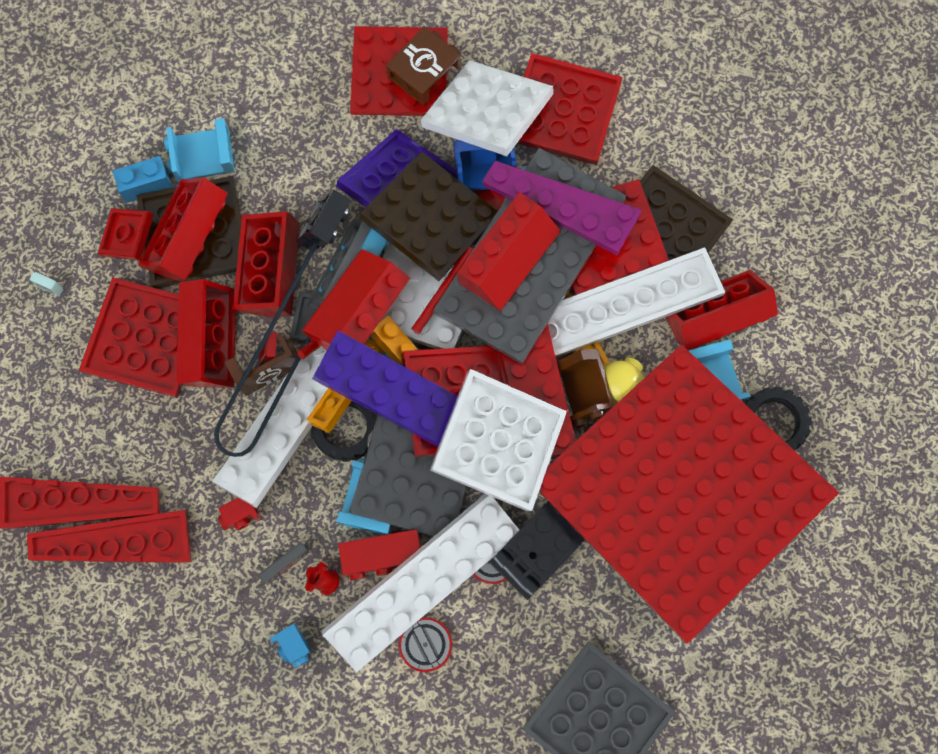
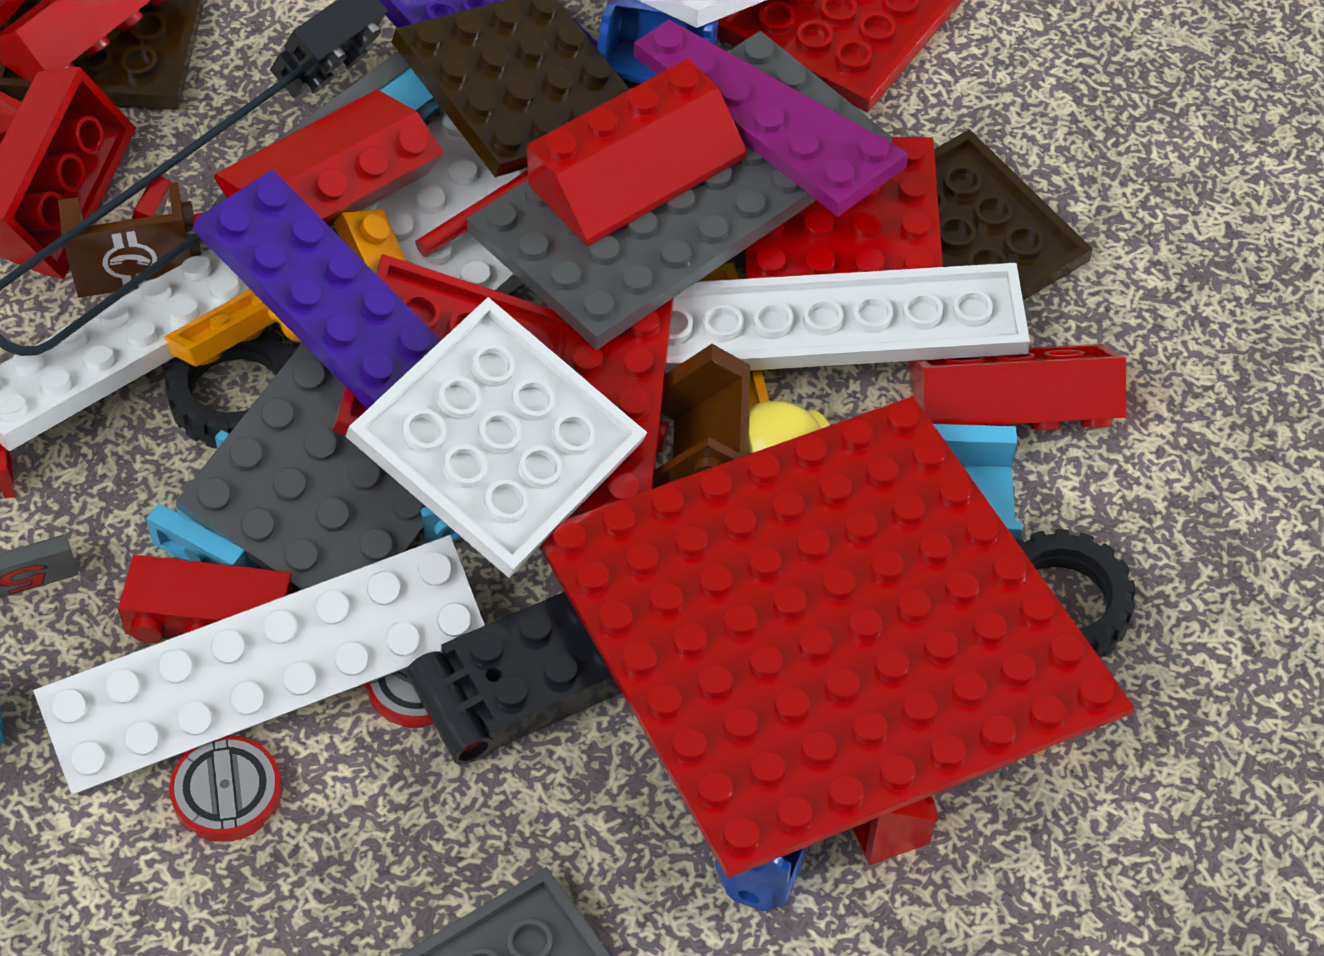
camera: 15 degrees right, 20 degrees down
red slope [232,211,300,317] -> none
red brick [305,562,339,596] -> none

